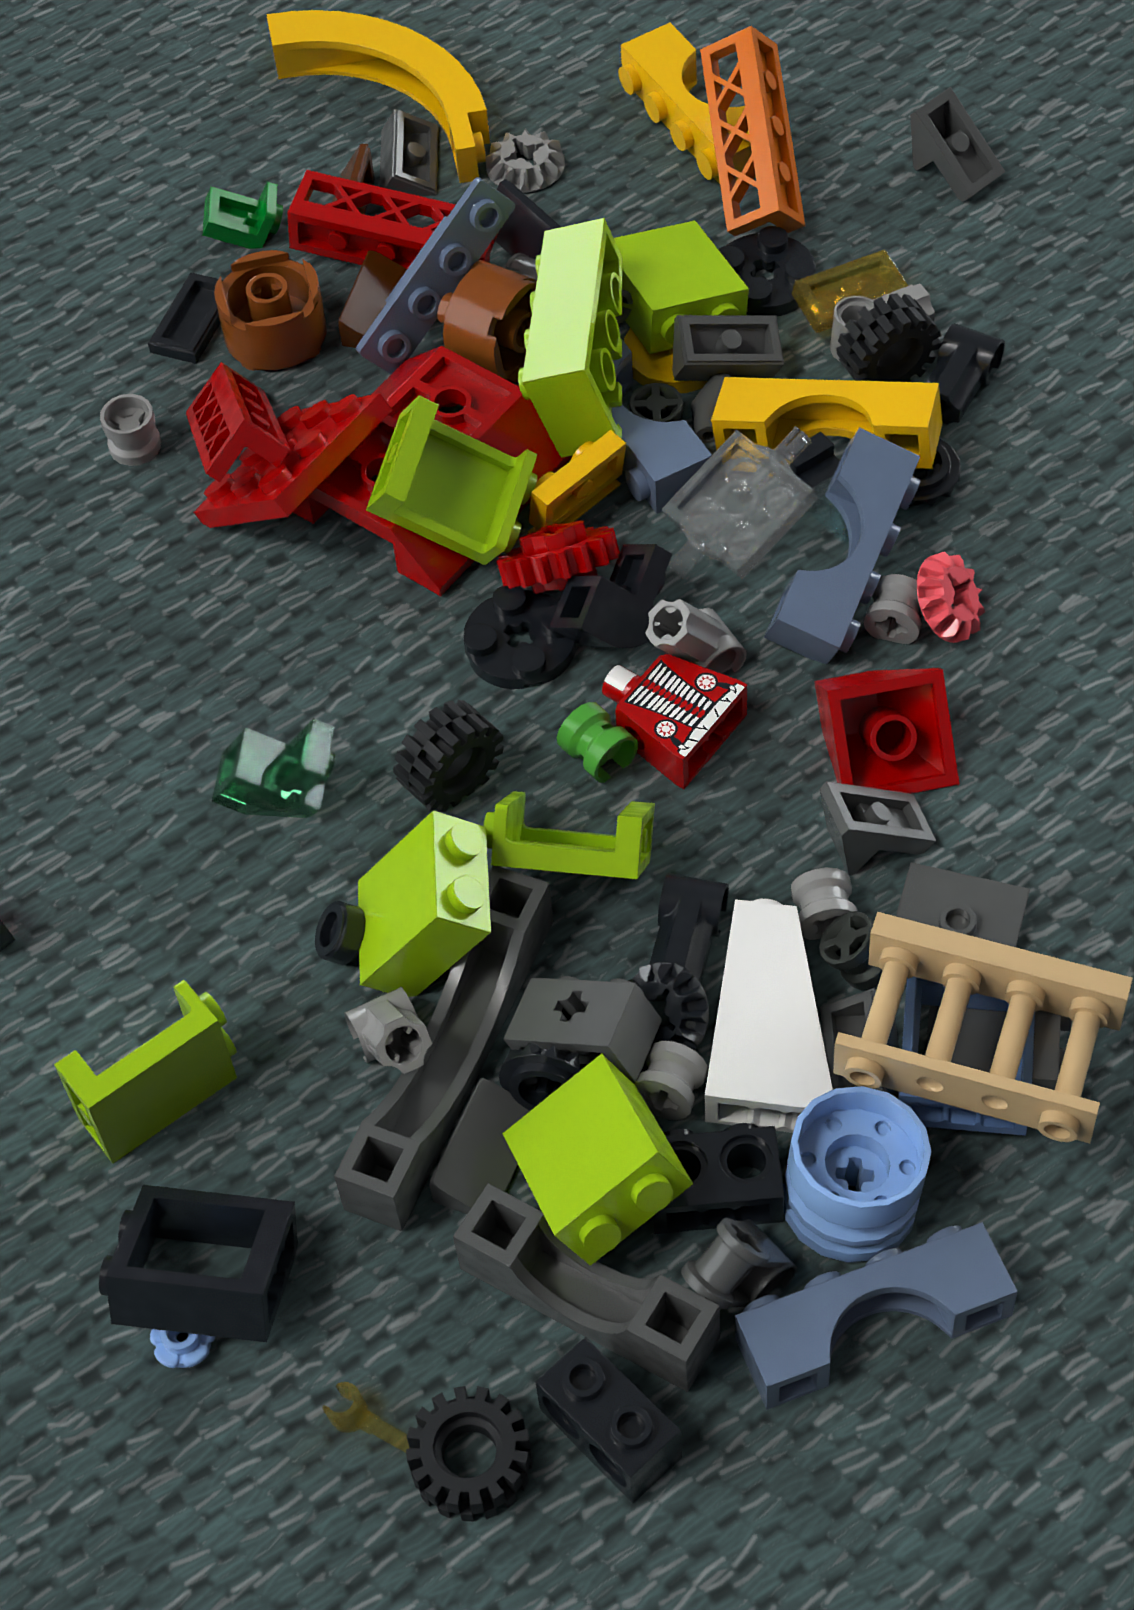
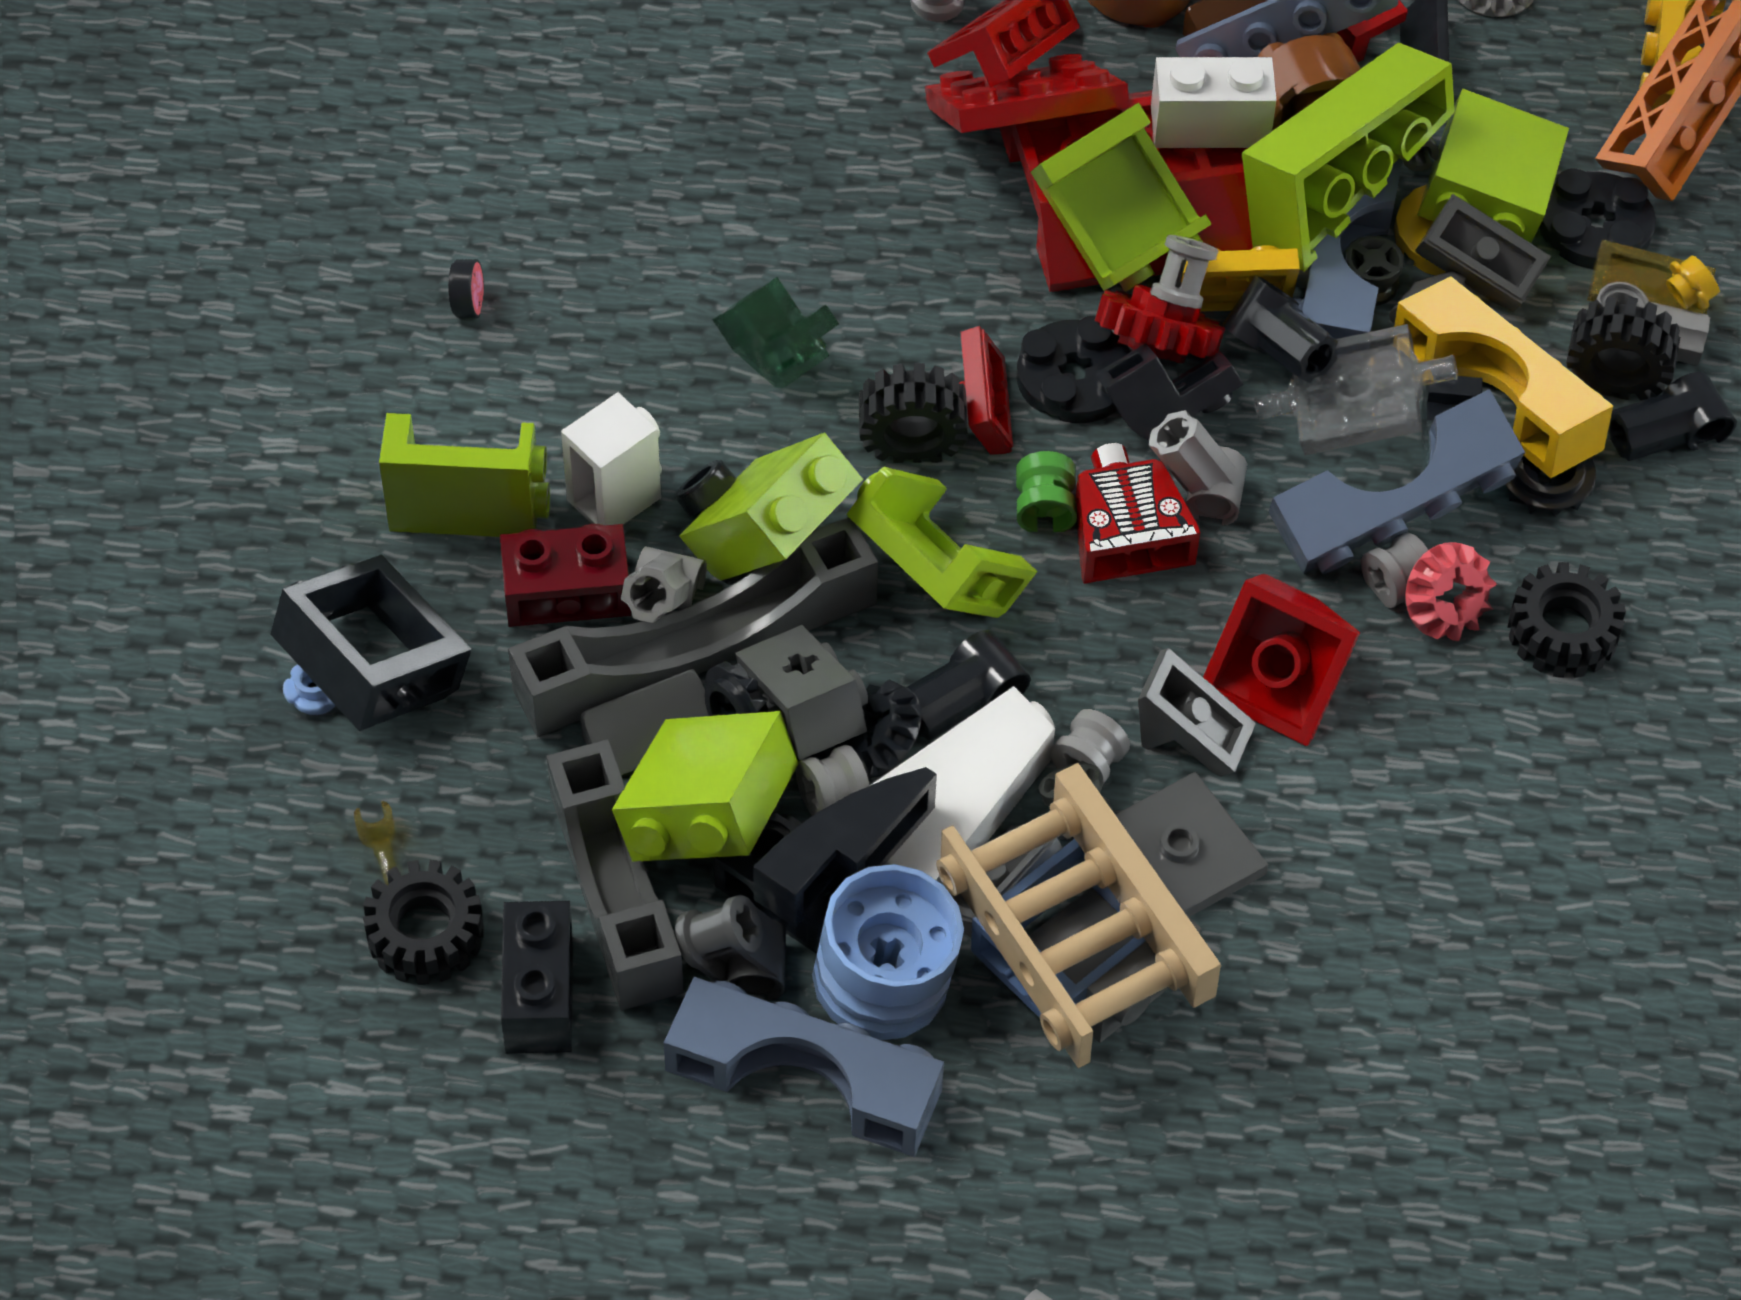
camera: 35 degrees right, 0 degrees up
none -> dark red brick [500,524,631,627]
none -> white piece [561,392,662,525]
none -> black slope [753,767,937,928]
none -> red plate [959,326,1013,455]
none -> light grey bush [1150,235,1218,309]
none -> white piece [1151,57,1277,148]
none -> black piece [1222,275,1339,383]
none -> black tyre [1507,562,1626,678]
none -> yellow plate [1666,255,1720,310]

